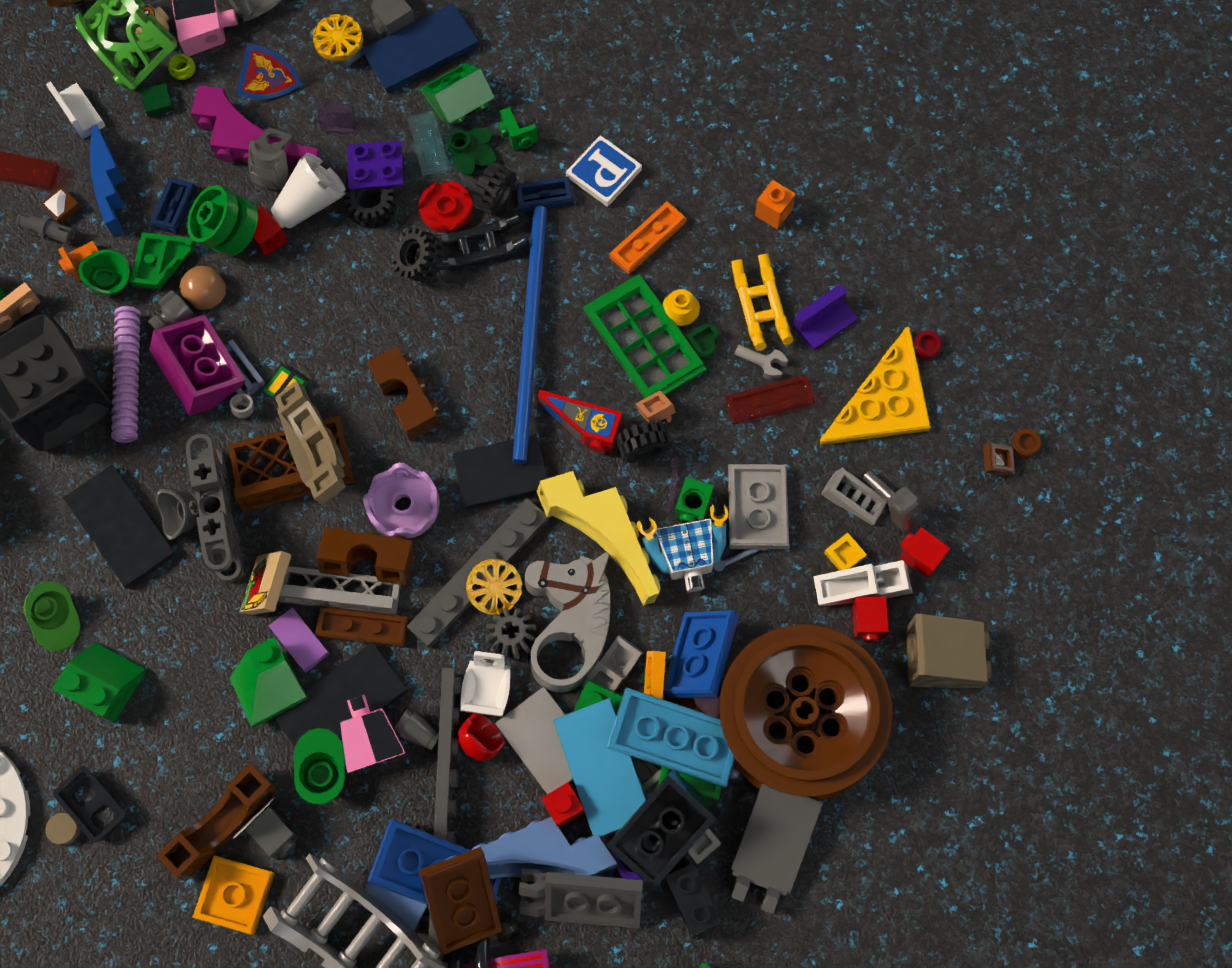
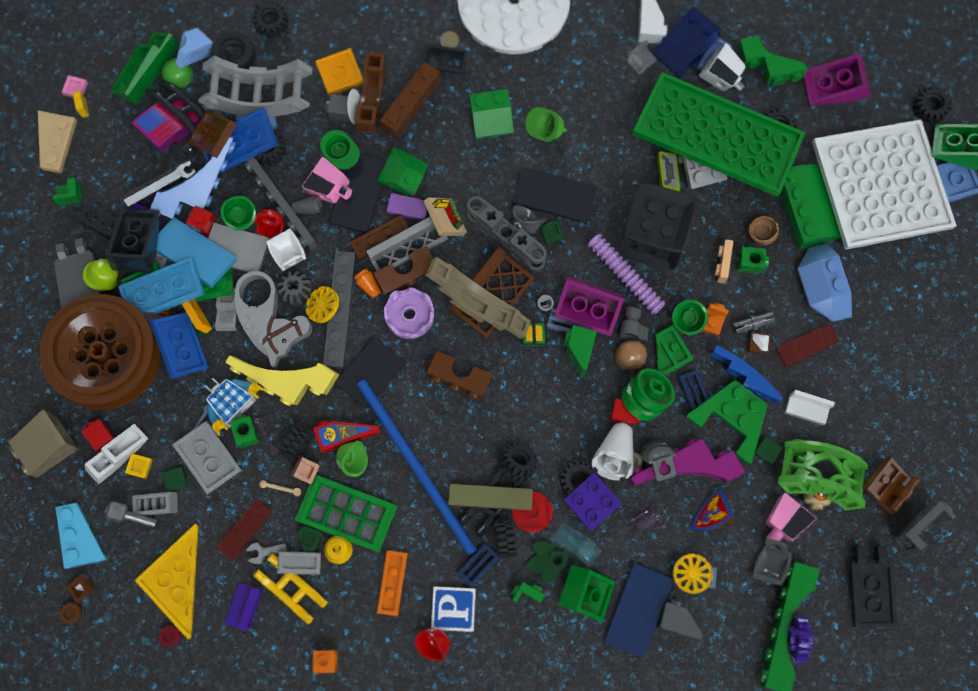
camera: 140 degrees right, 5 degrees up
lime plate [168,54,196,80] -> none
red brick [899,527,950,578] -> none
none -> medium azure wing [56,503,108,569]
none -> lime helmet [82,259,118,291]
none -> dark green tile [162,467,188,492]
none -> green helmet [221,196,256,231]
none -> tan hinge [259,480,302,496]
none -> light grey tile [277,552,321,575]
none -> bright green helmet [336,441,368,477]
none -> orange cone [354,268,382,299]
none -> reddish brown brick [380,62,441,139]
none -> red helmet [415,628,451,662]
none -> olive tile [449,484,533,511]
none -> dark green tile [540,220,565,245]
none -> green slope [563,325,597,378]
none -> green wing [685,380,768,465]

